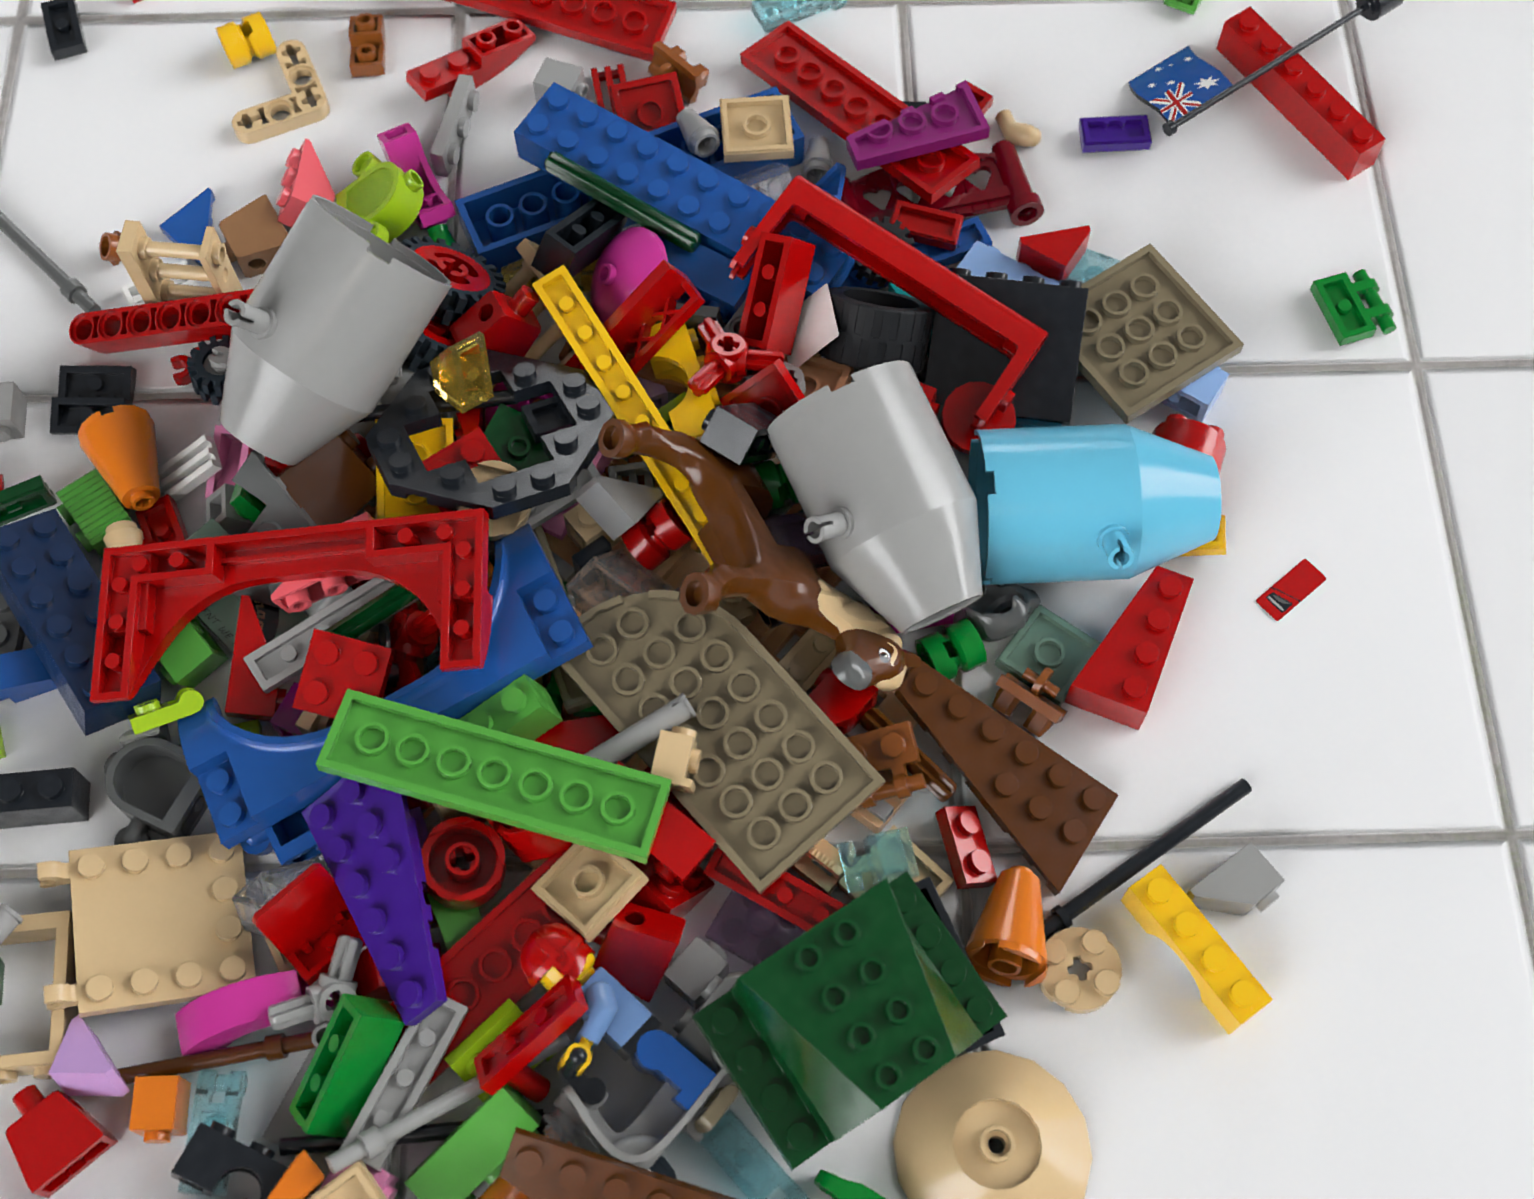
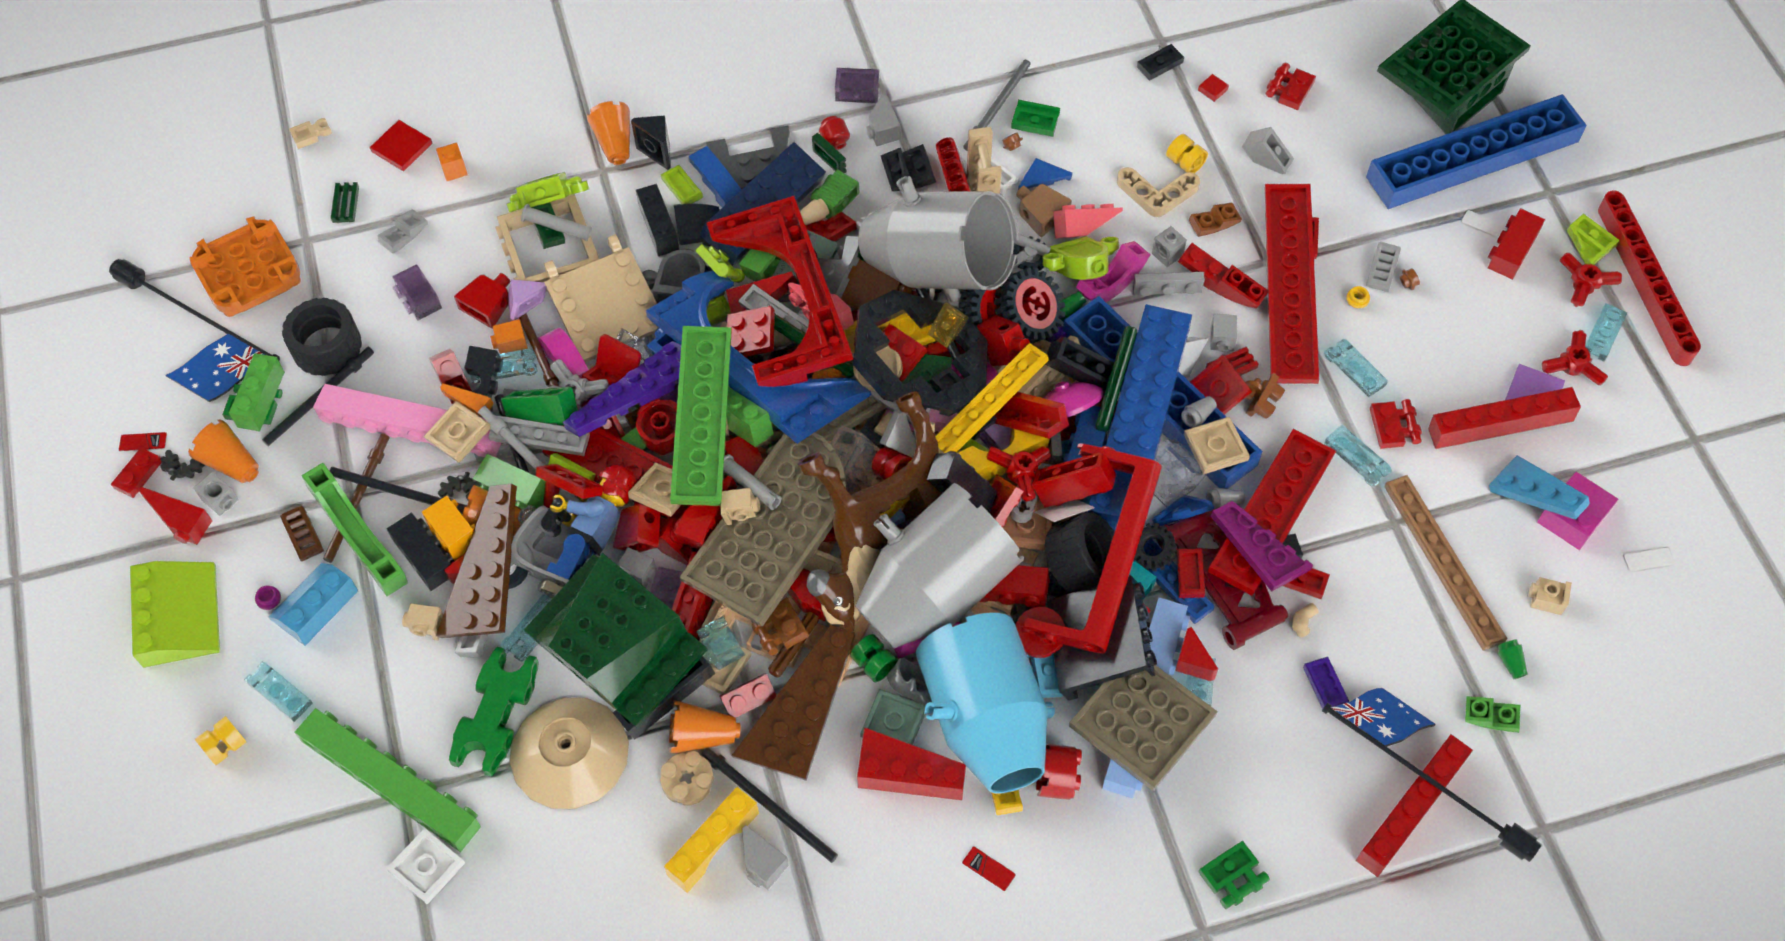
camera: 75 degrees right, 5 degrees down
orange cone [78,405,160,511] -> none
dark orange hips [992,666,1068,737] -> none
none -> black slope [674,203,720,247]
none -> green plate [1011,99,1060,137]
none -> light grey brick [1152,226,1187,267]

